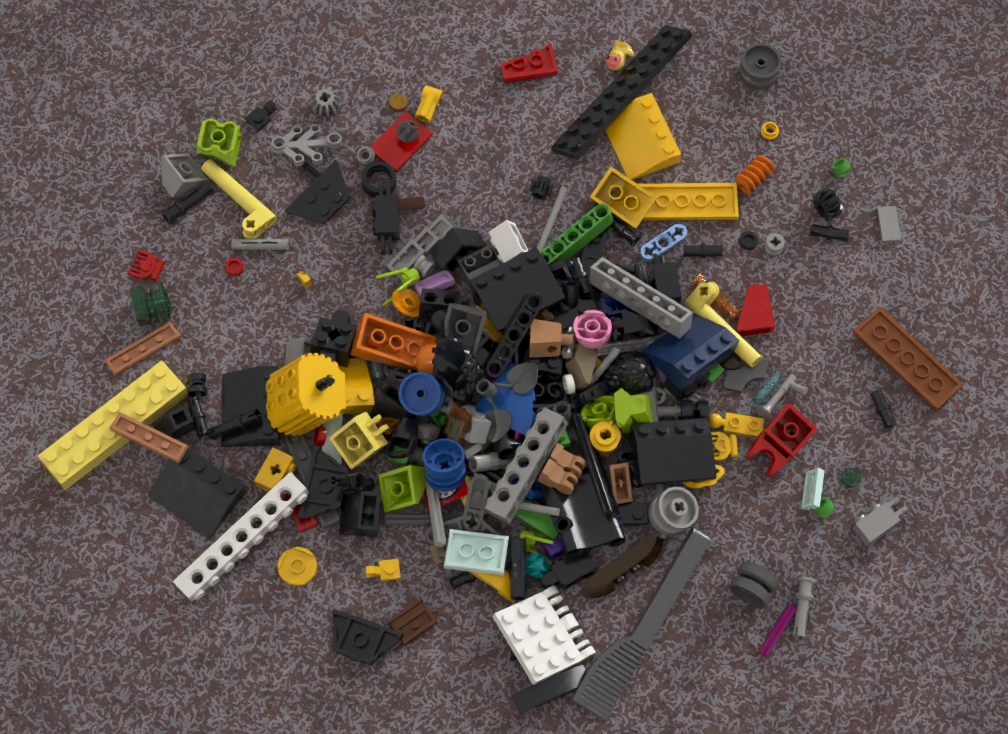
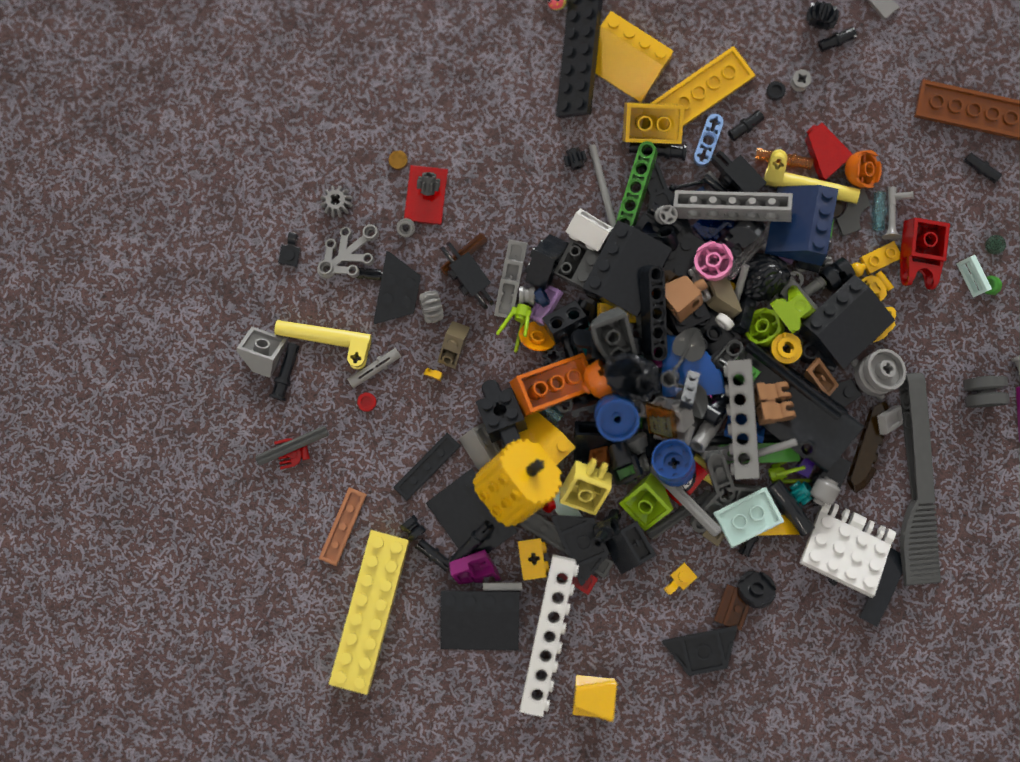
camera: 30 degrees left, 15 degrees up
nougat tile [109,412,188,464] -> none
clear green wheel [130,281,172,327] -> none
black slope [153,405,195,439] -> none
lime piece [197,118,242,167] -> none
yellow tile [277,547,317,586] -> none
black tyre [361,161,397,198] -> none
yellow piece [415,85,443,123] -> none
red wing [501,43,558,83] -> none
orange piece [735,155,775,196] -> none
none -> dark grey axle [255,426,329,465]
none -> black tile [393,433,461,501]
none -> light grey gear [419,290,444,323]
none -> dark tan slope [438,321,470,369]
none -> magenta slope [449,550,501,584]
none -> light grey tile [483,582,522,591]
none -> dark blue tile [534,288,550,308]
none -> yellow piece [572,675,617,722]
none -> light grey wheel [654,205,678,225]
none -> piece [679,370,700,410]
none -> black tile [737,570,776,608]
none -> light grey head [810,476,840,506]
none -> orange cylinder [845,150,882,188]
none -> light grey tile [877,405,904,435]

